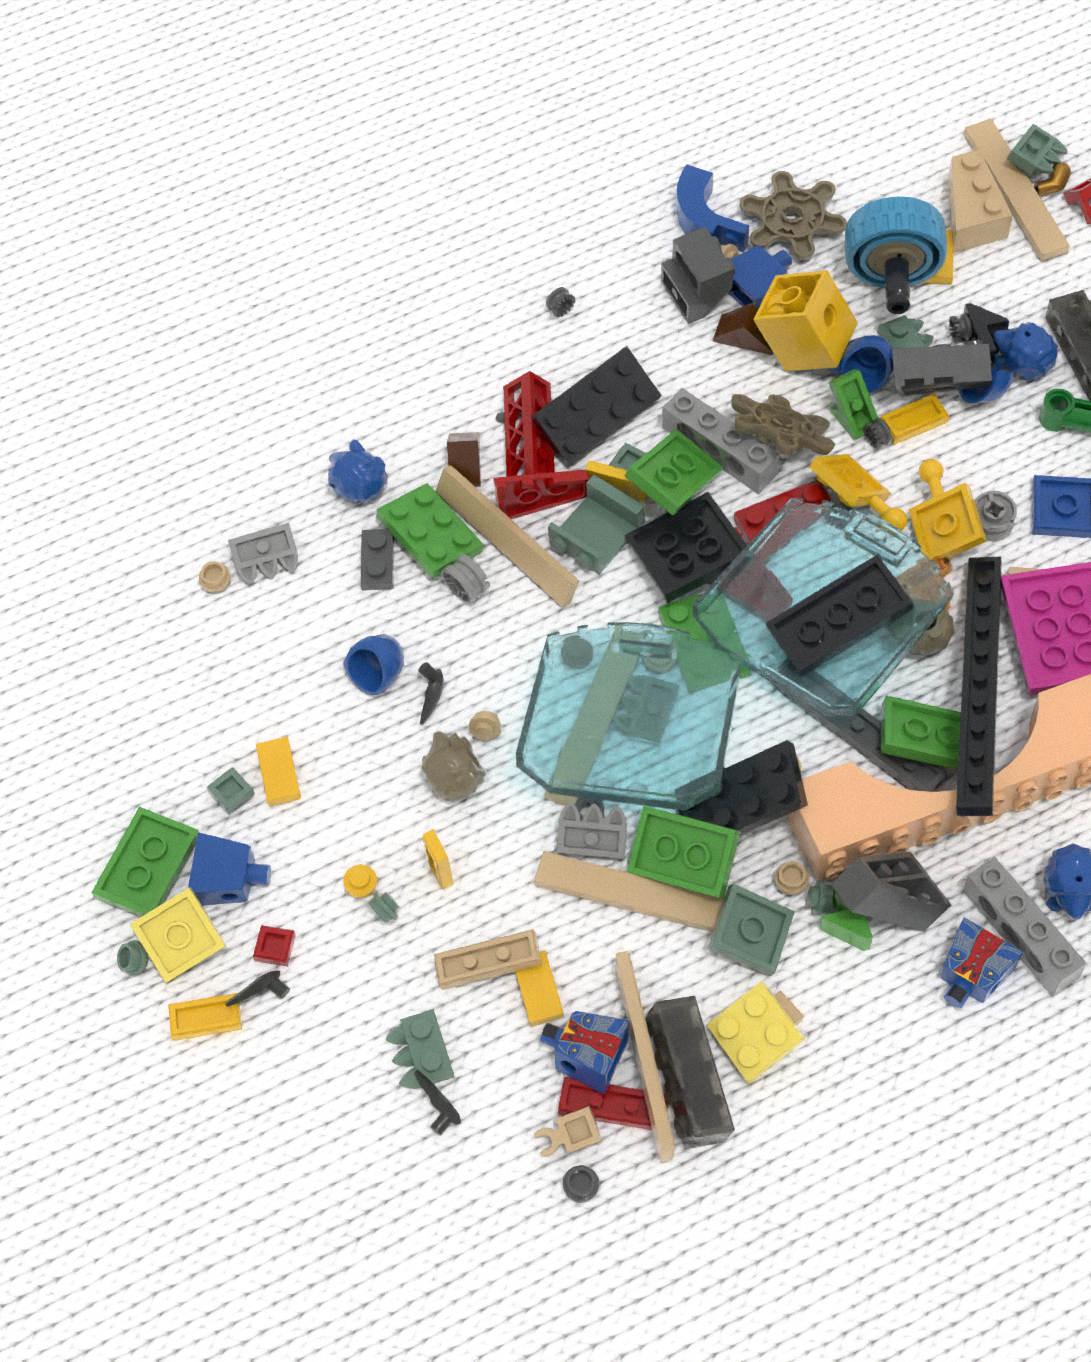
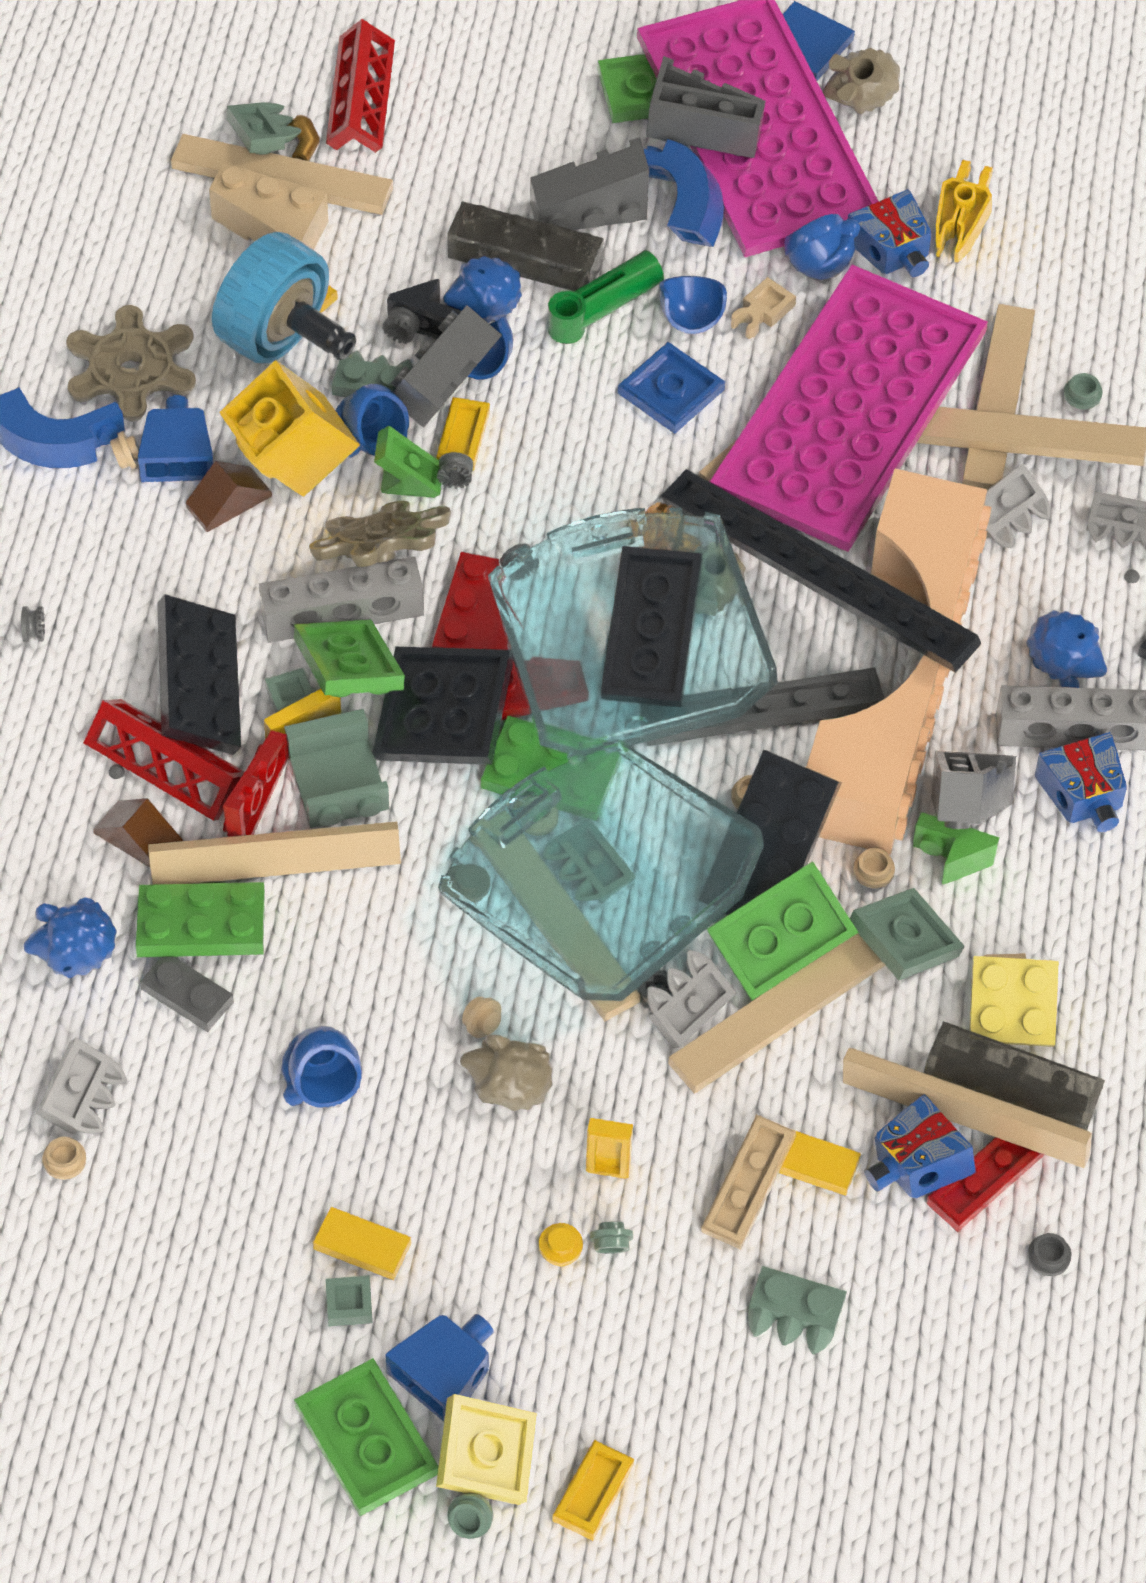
camera: 60 degrees left, 5 degrees down
pearl dark grey bar [225,971,290,1007] -> none
red tile [253,925,296,967] -> none
pearl dark grey bar [414,1069,461,1136] -> none
pearl dark grey bar [418,662,444,725] -> none
light grey wheel [441,554,490,604] -> none
tan plate [534,1106,602,1156] -> none
dark grey piece [661,227,735,324] -> none
sand green plate [807,880,833,915] -> none
yellow plate [809,454,907,533] -> none
bright green plate [881,695,961,770] -> none
yellow plate [908,459,987,567] -> none
light grey wheel [974,491,1017,542] -> none

